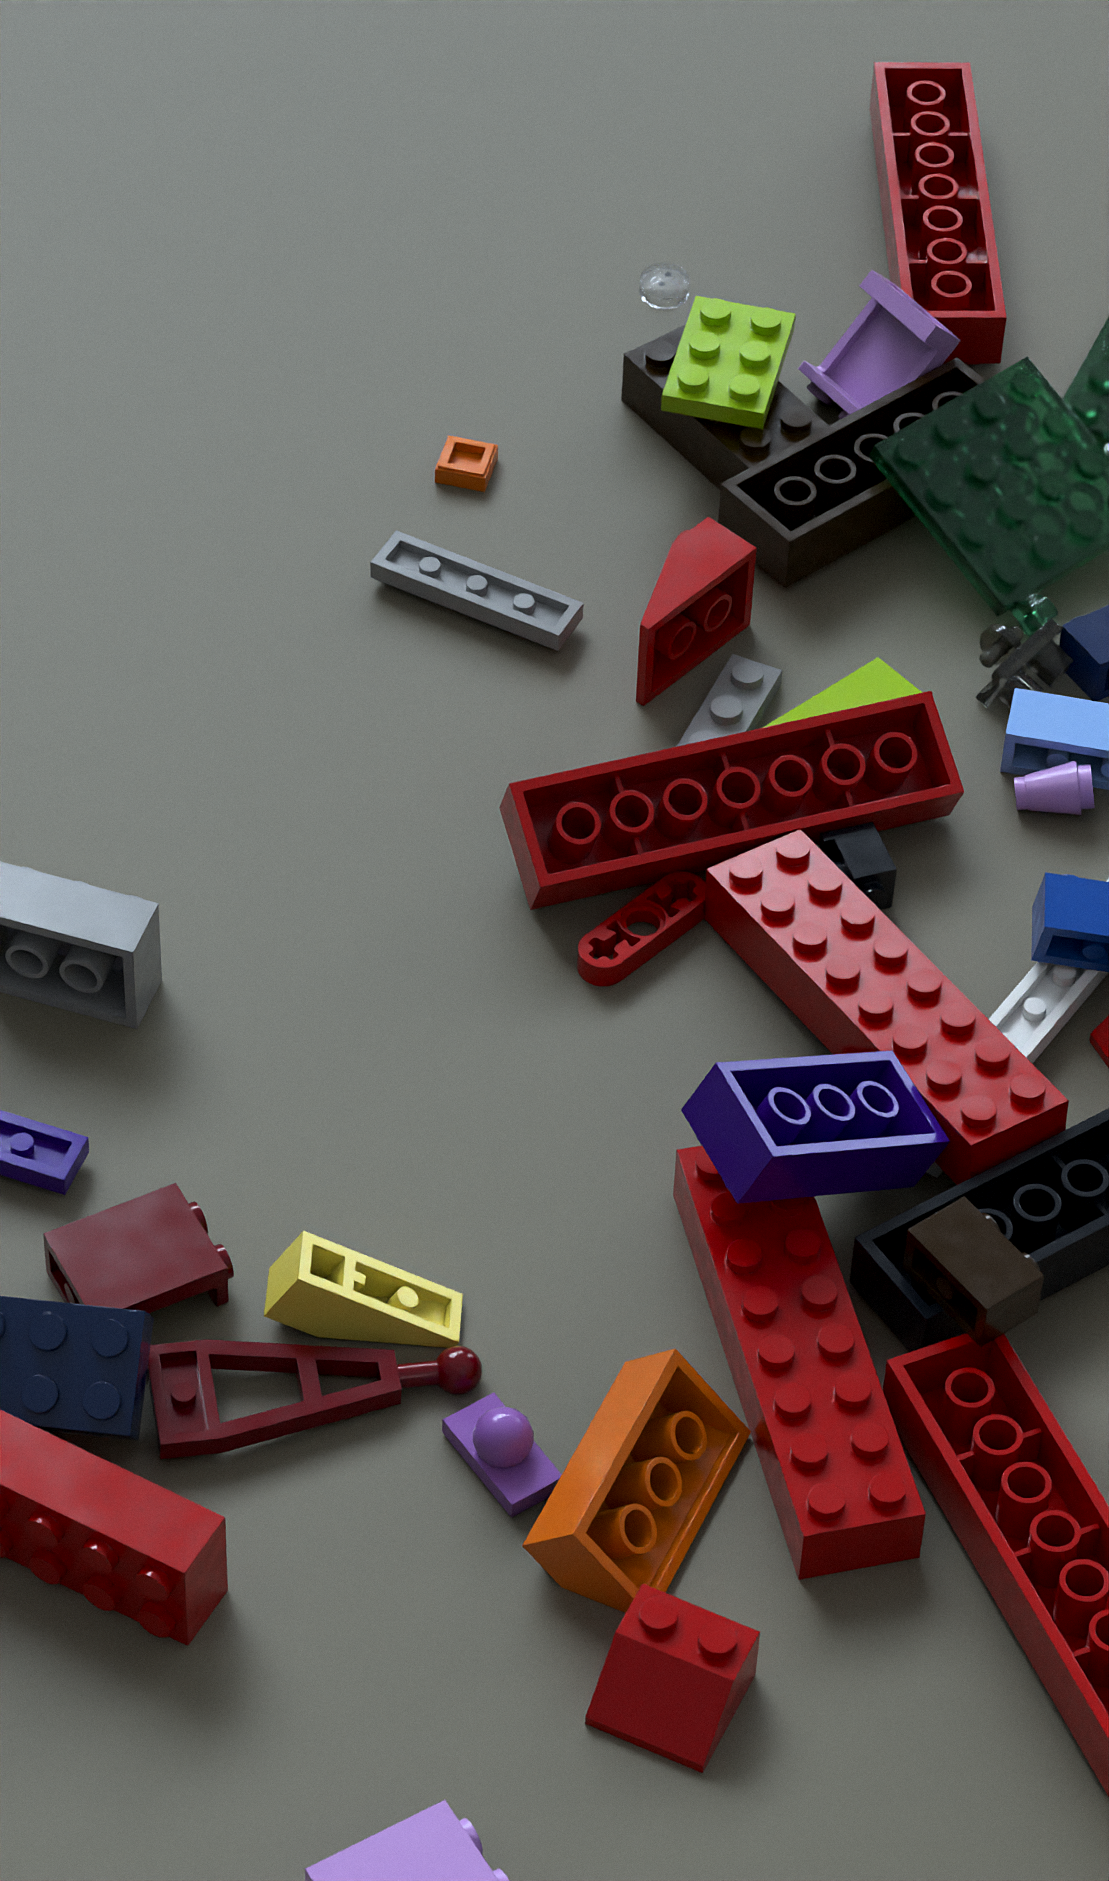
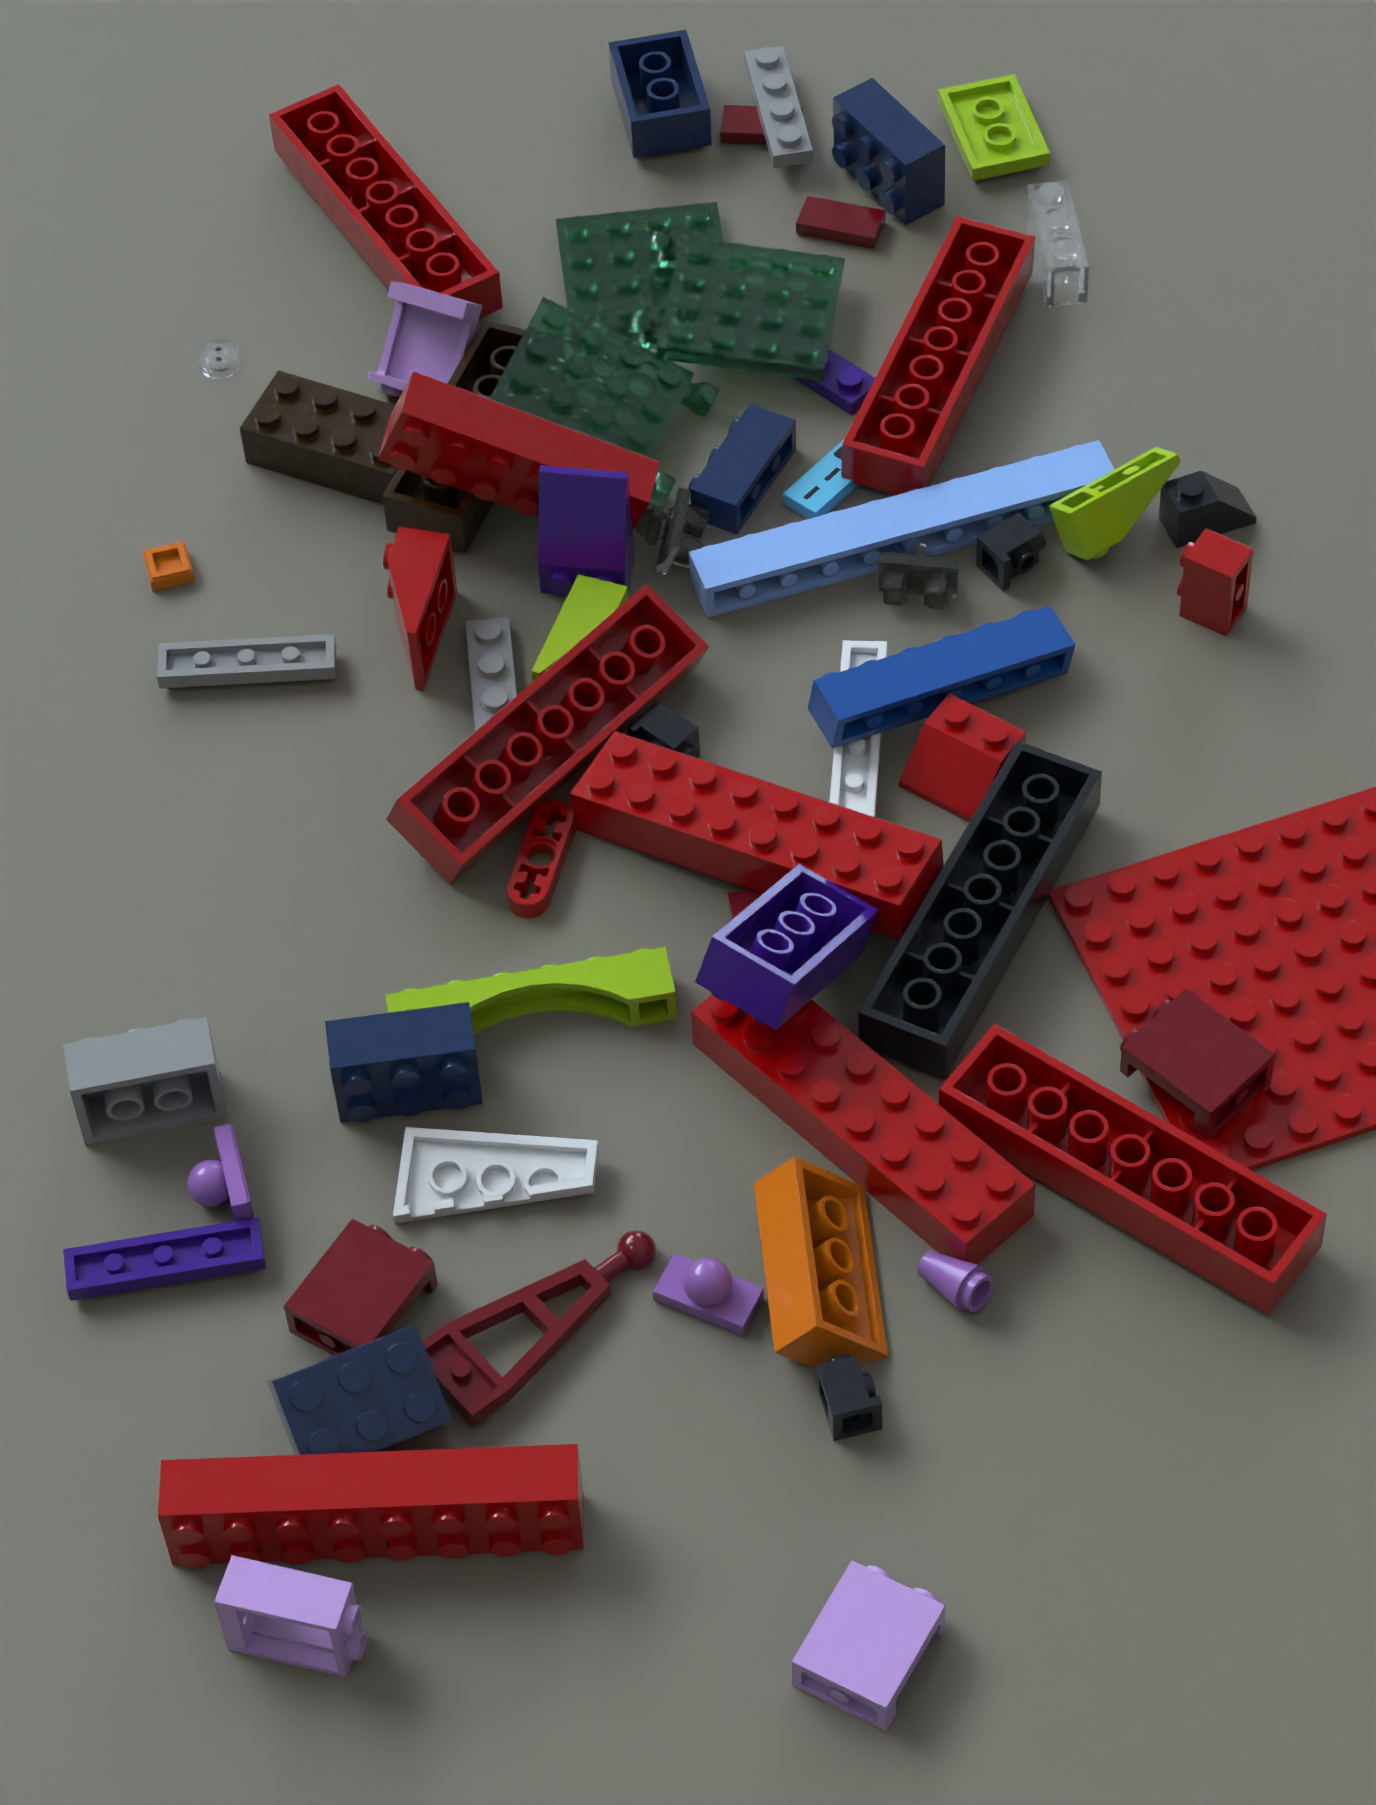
camera: 25 degrees left, 5 degrees up
light yellow slope [264,1230,463,1348] -> none
red slope [585,1583,760,1773] -> none
lime plate [661,296,796,429] -> none
dark brown brick [902,1196,1044,1347] -> none
lavender cone [1014,760,1095,815] -> none
none -> medium lavender tile [187,1124,254,1221]
none -> dark blue brick [325,1002,483,1123]
none -> red brick [378,371,659,531]
none -> lime arch [385,947,678,1035]
none -> white wing [393,1127,599,1224]
none -> dark purple slope [538,465,635,596]
none -> black brick [817,1354,882,1441]
none -> medium lavender cone [917,1250,994,1312]

